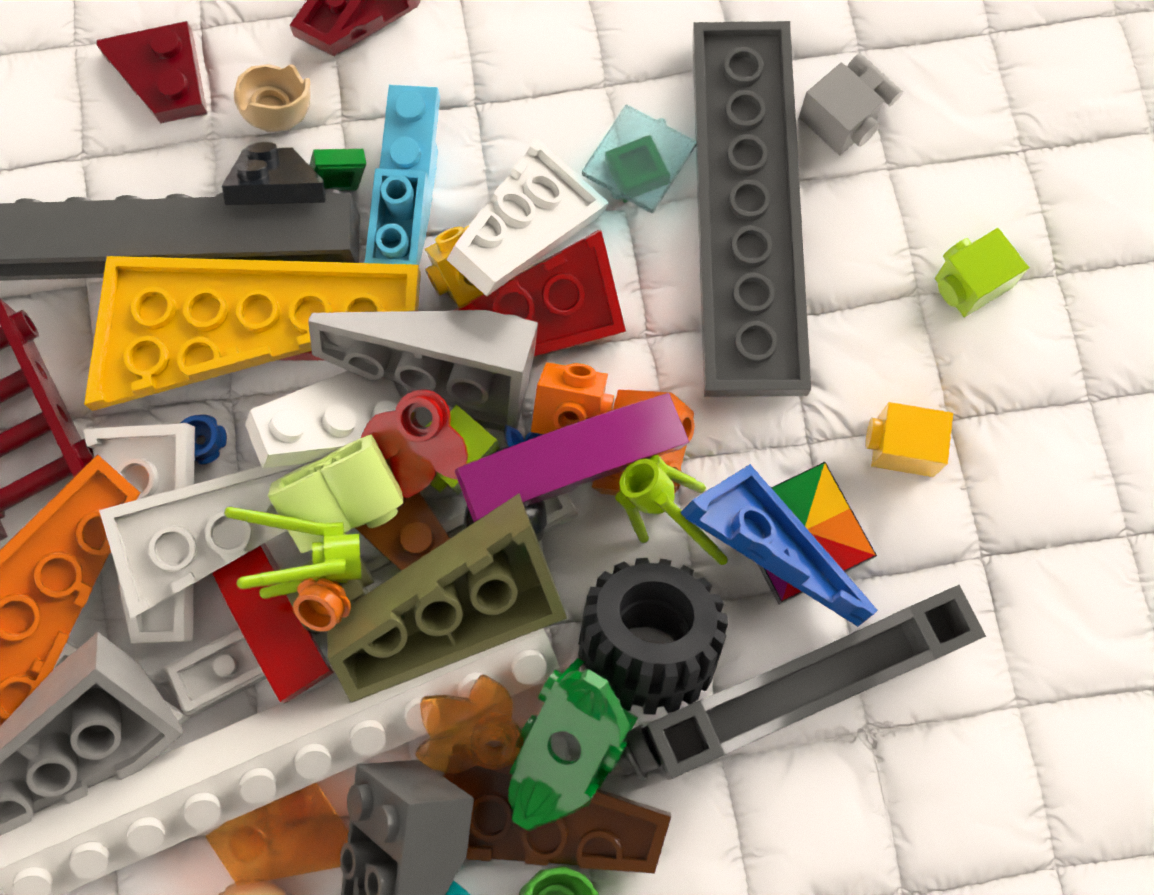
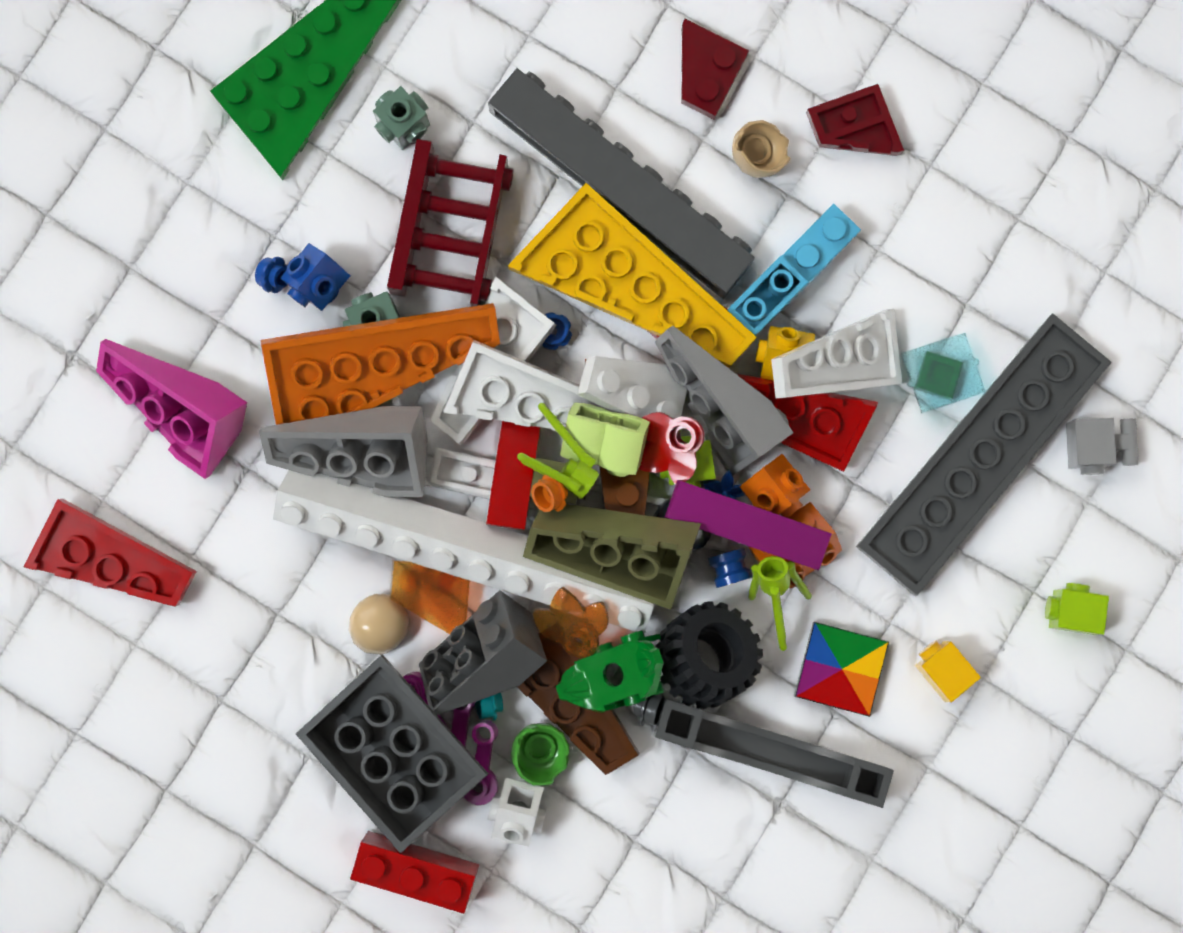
camera: 35 degrees right, 10 degrees up
black wing [222,142,326,205] -> none
green tile [309,149,366,191] -> none
blue wing [681,464,878,627] -> none
none -> blue wheel [708,548,753,588]

